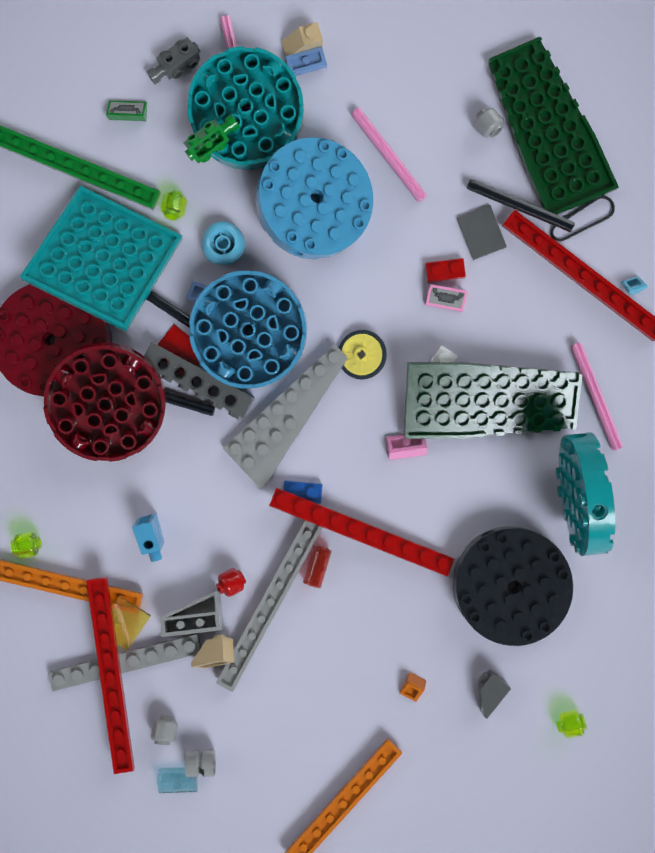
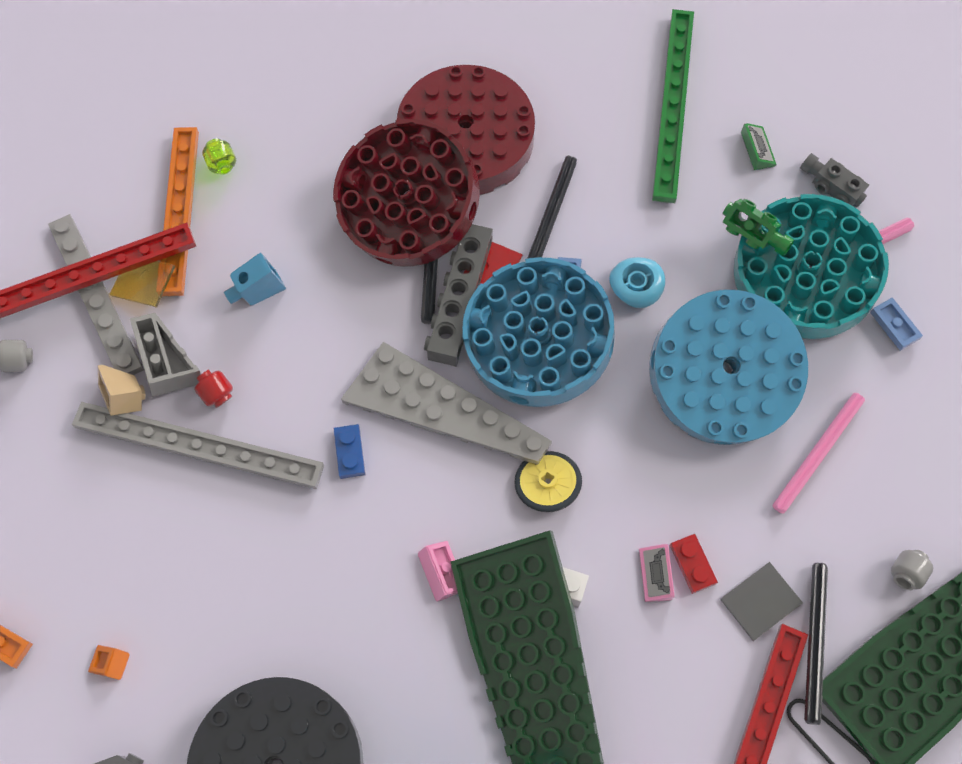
camera: 70 degrees right, 20 degrees down
teal plate [20,186,183,332] -> none
clear neon green head [161,190,188,221] -> none
red plate [269,488,454,577] -> none
tan slope [282,22,323,56] -> none
clear red pin [303,545,332,588] -> none

